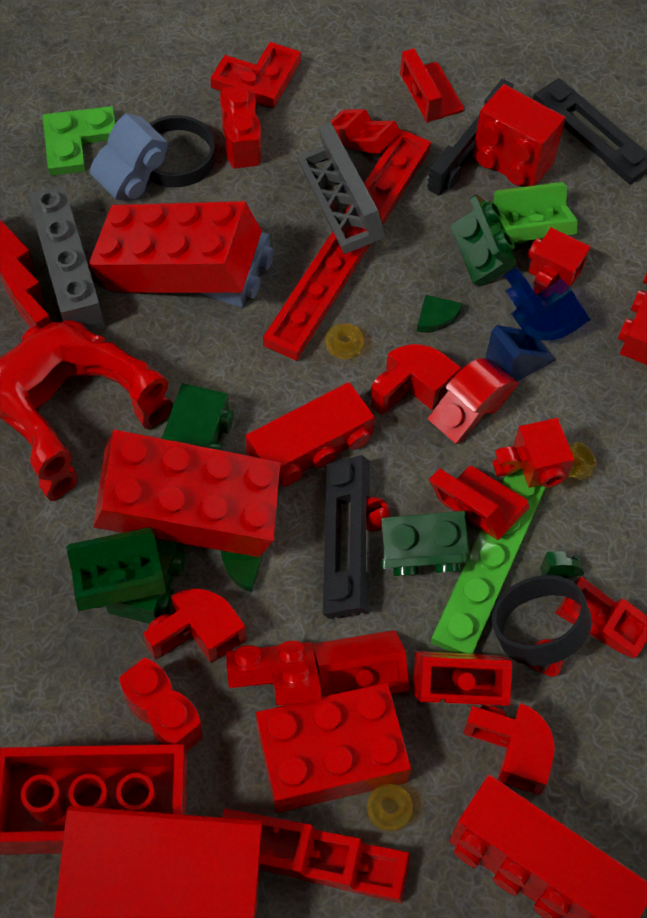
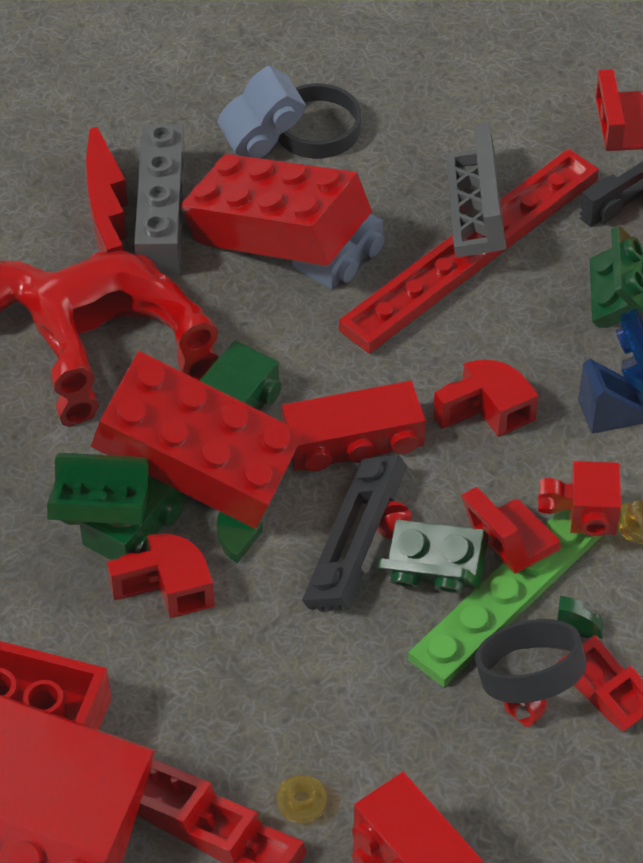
camera: 20 degrees right, 10 degrees down
bright green plate [42,106,115,176] -> none
red brick [119,658,203,752] -> none
red plate [210,42,301,109] -> none
red brick [220,85,262,169] -> none
red plate [226,640,322,706] -> none
red brick [255,683,411,813] -> none
red panel [312,630,410,697] -> none
clear yellow plate [325,324,364,359] -> none
red slope [330,109,401,154] -> none
red brick [413,651,512,706] -> none
dark green tile [416,295,462,333] -> none
red brick [427,358,520,444] -> none
red brick [463,703,555,795] -> none

